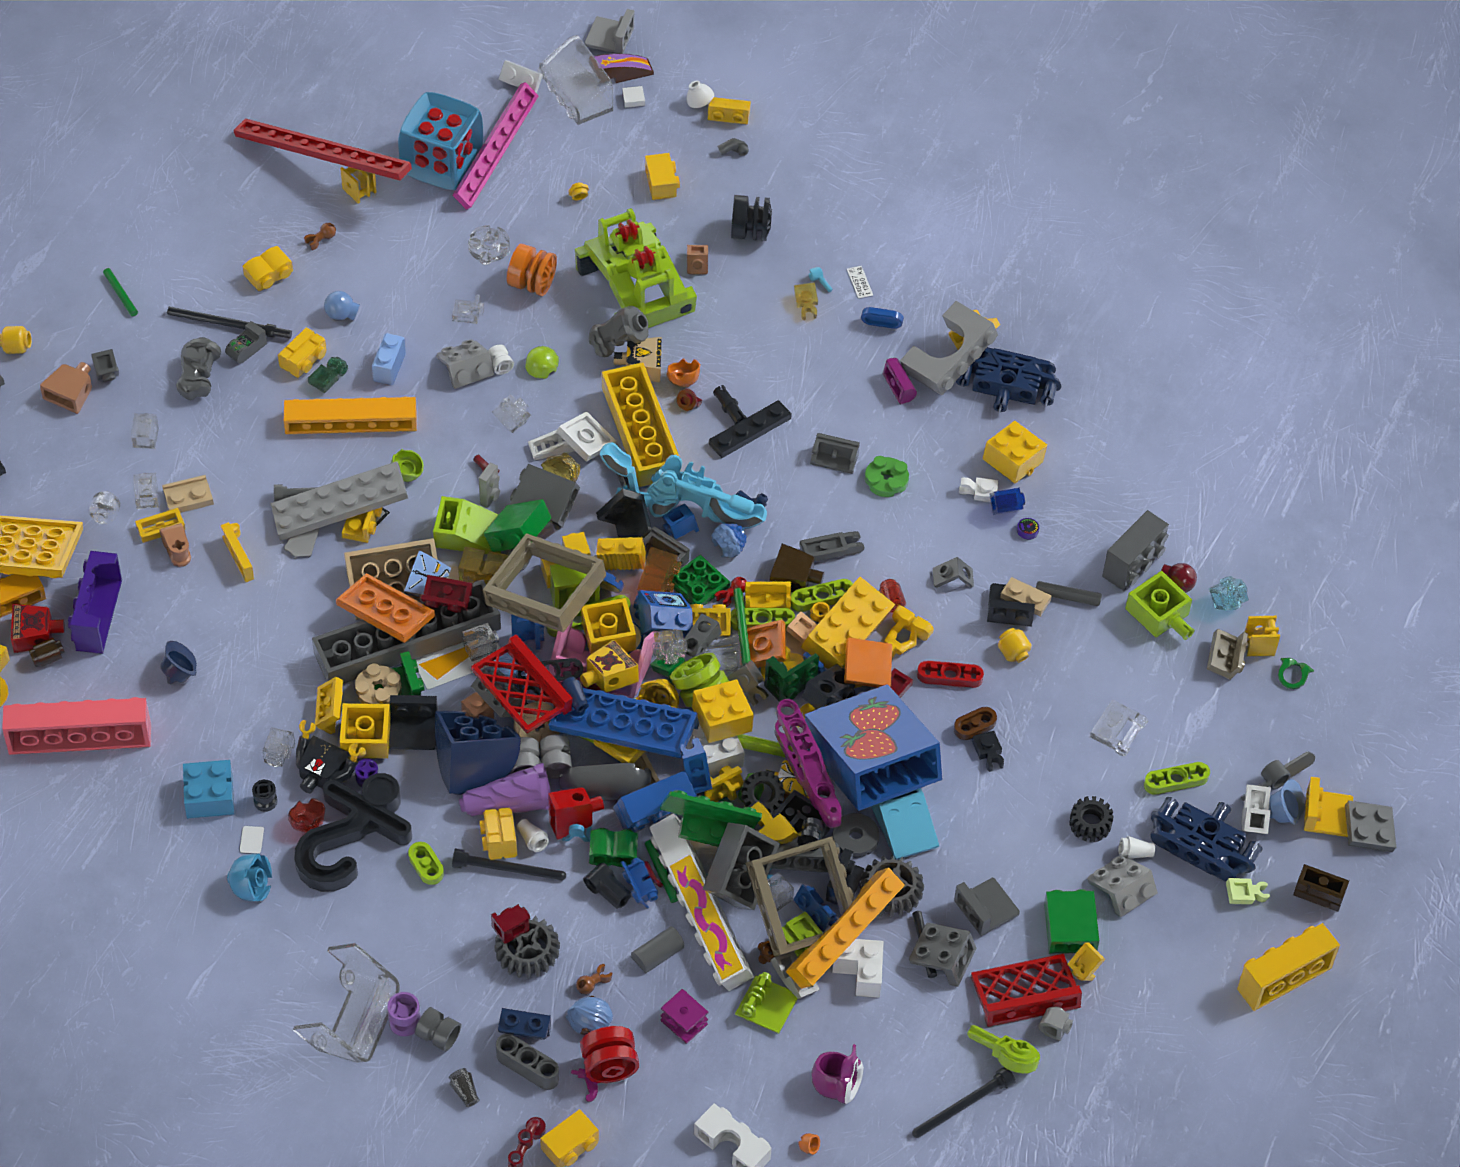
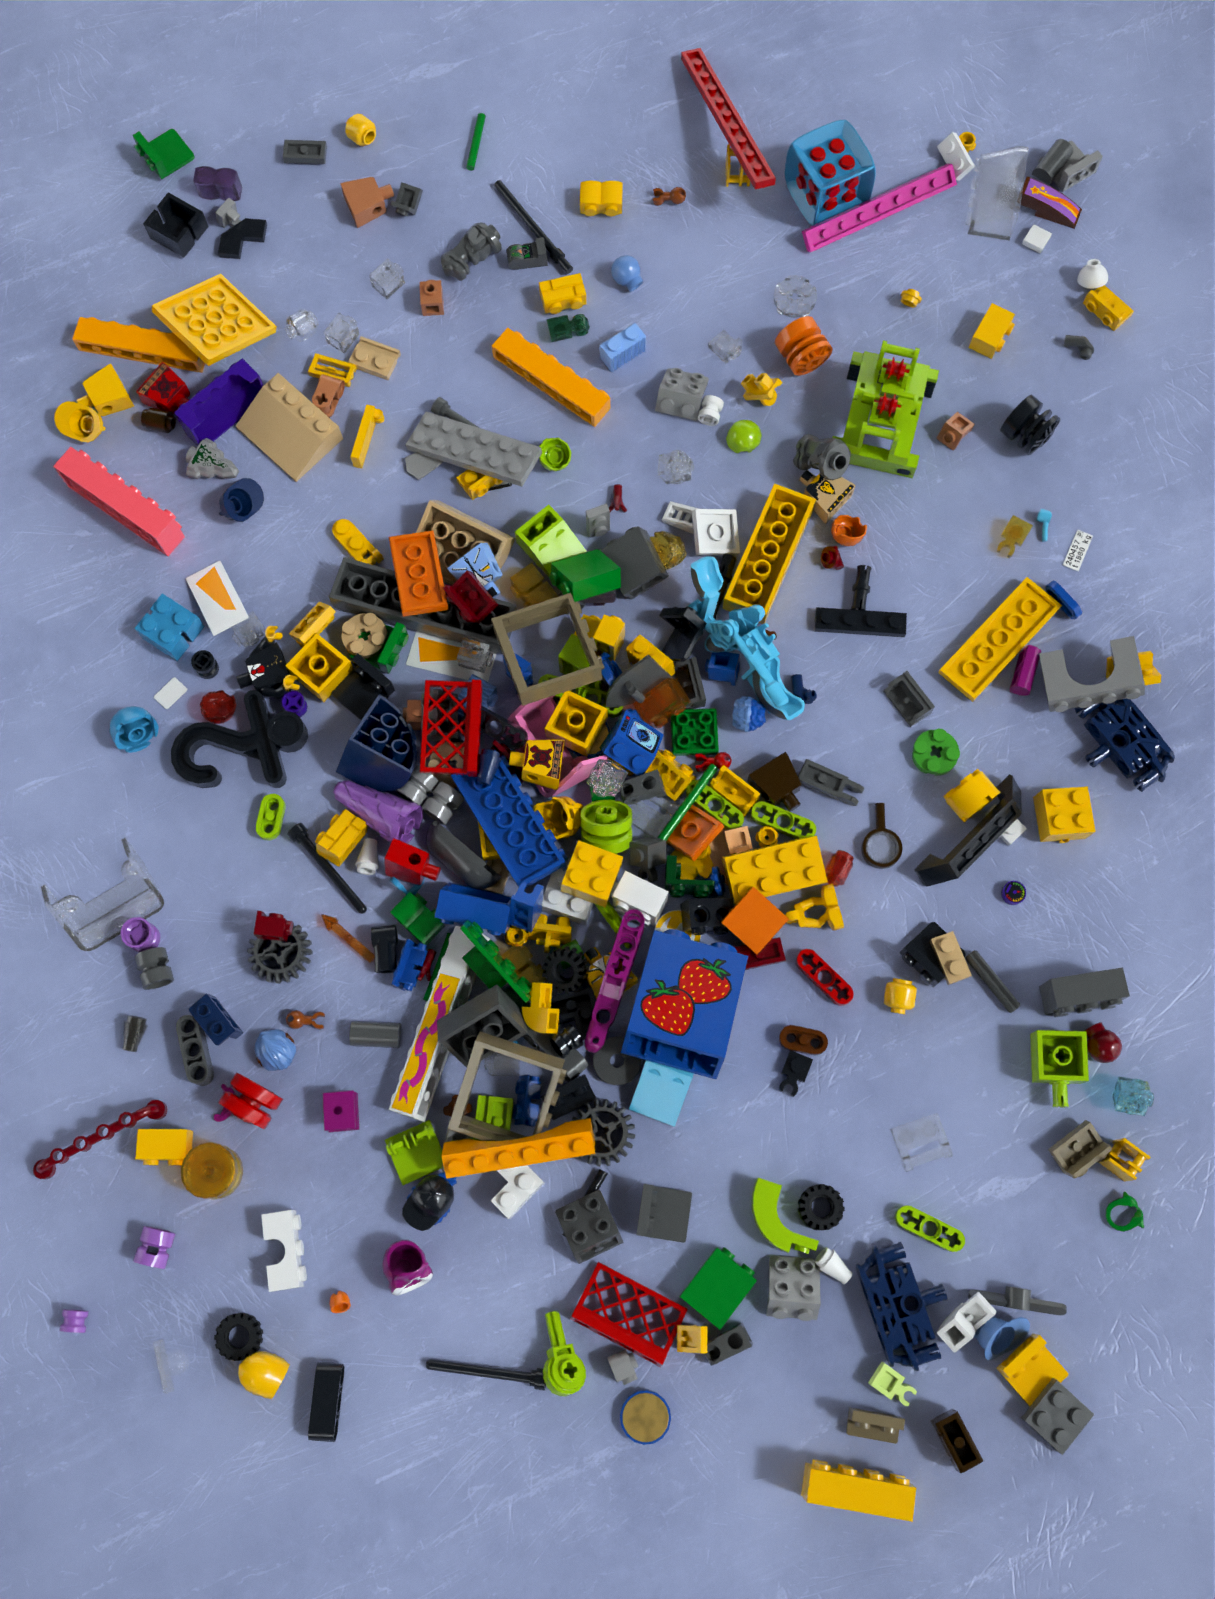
camera: 45 degrees right, 20 degrees up
dark grey bracket [933,557,974,588] -> none
clear blue brick [989,487,1025,516] -> none
none -> clear yellow wheel [181,1142,243,1200]
none -> light grey rock [186,438,239,479]
none -> white sticker [186,561,249,636]
none -> tan slope [236,373,343,482]
none -> clear orange piece [321,914,375,963]
none -> yellow plate [332,519,384,565]
none -> black hair [402,1172,457,1231]
none -> nougat brick [420,280,444,316]
none -> dark grey shield [605,655,673,707]
none -> white brick [611,871,669,927]
none -> pearl gold tile [620,1390,671,1445]
none -> dark grey leg [704,1323,753,1366]
none -> yellow hips [741,373,782,406]
none -> lime arch [751,1178,819,1254]
none -> dark tan bracket [846,1407,905,1444]
none -> piece [861,803,902,869]
none -> black slope [914,774,1022,887]
none -> yellow plate [938,577,1062,702]
none -> yellow brick [943,769,1001,823]
none -> yellow plate [959,132,976,153]
none -> dark grey brick [1032,139,1073,185]

